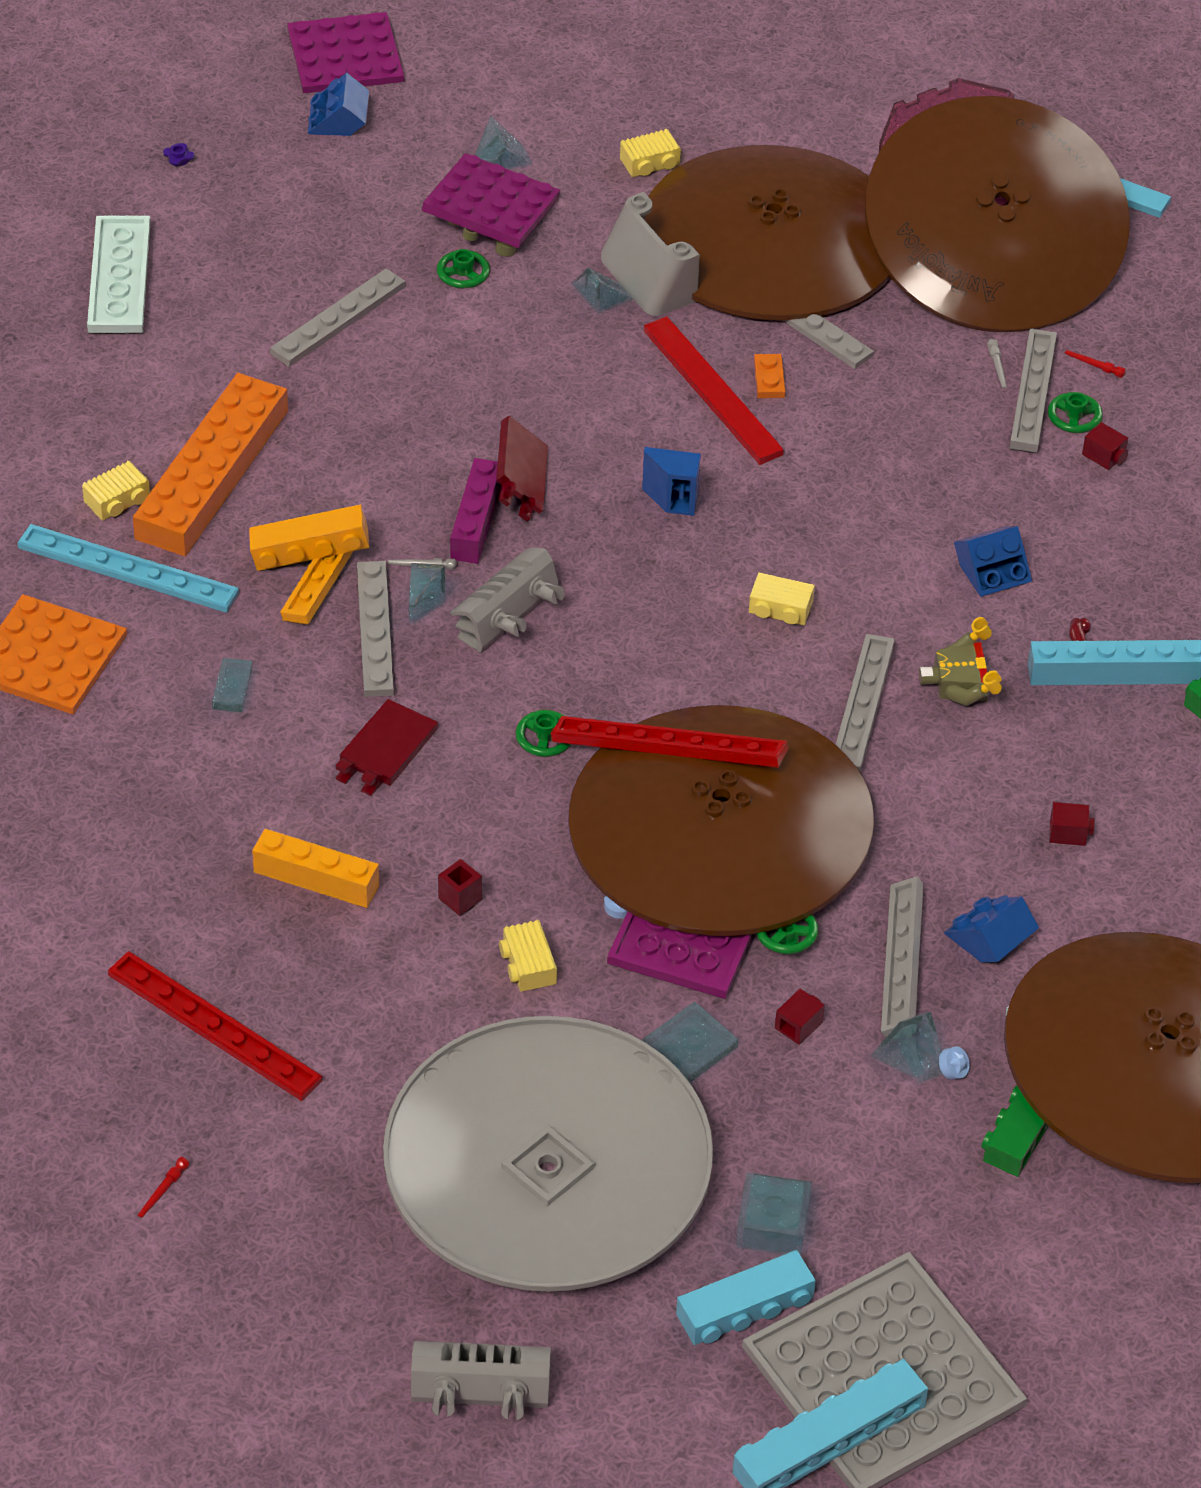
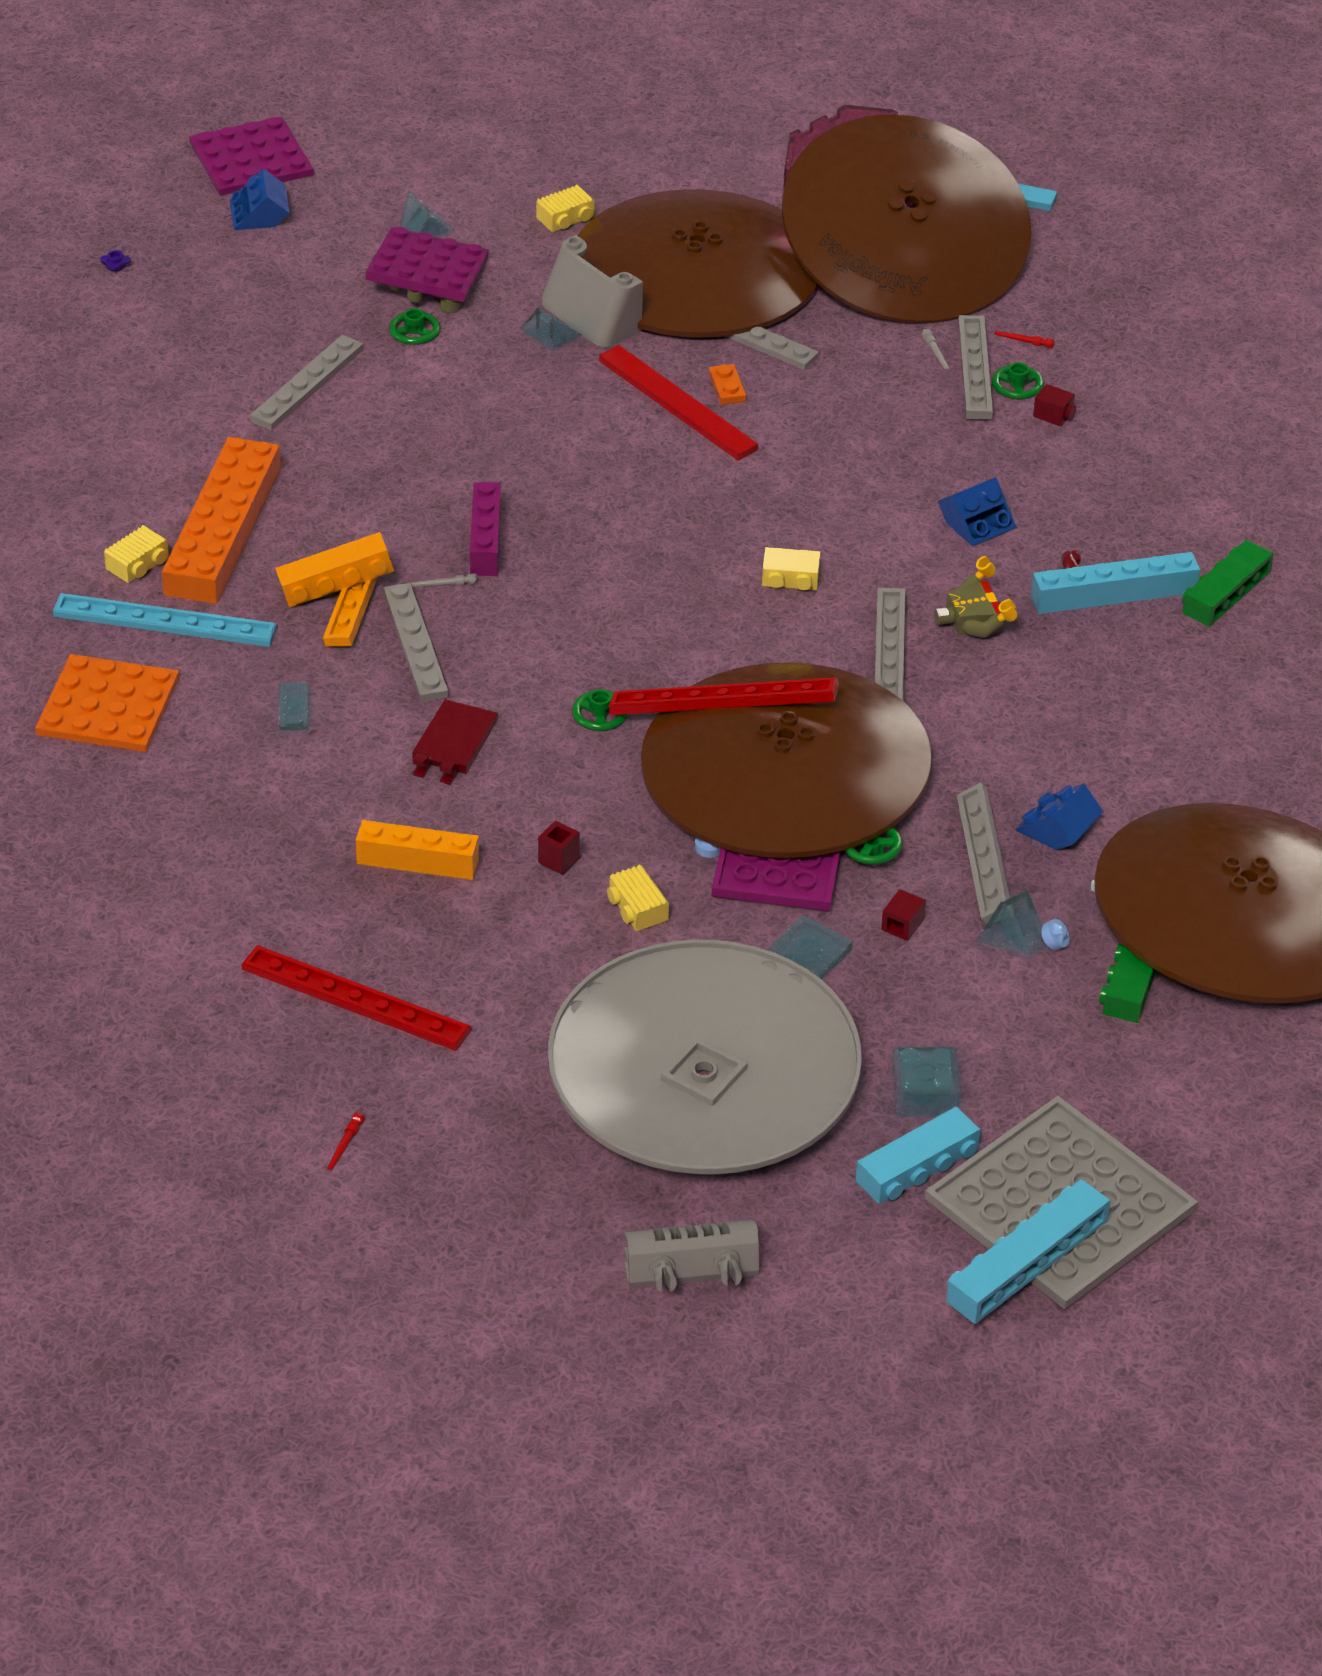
camera: 10 degrees left, 5 degrees down
light aqua plate [87,216,150,333] -> none
clear light blue slope [409,563,445,623] -> none
light grey piece [450,547,565,653] -> none
dark red tile [496,416,548,522] -> none
blue slope [642,447,701,516] -> none
dark red brick [1049,802,1095,846] -> none

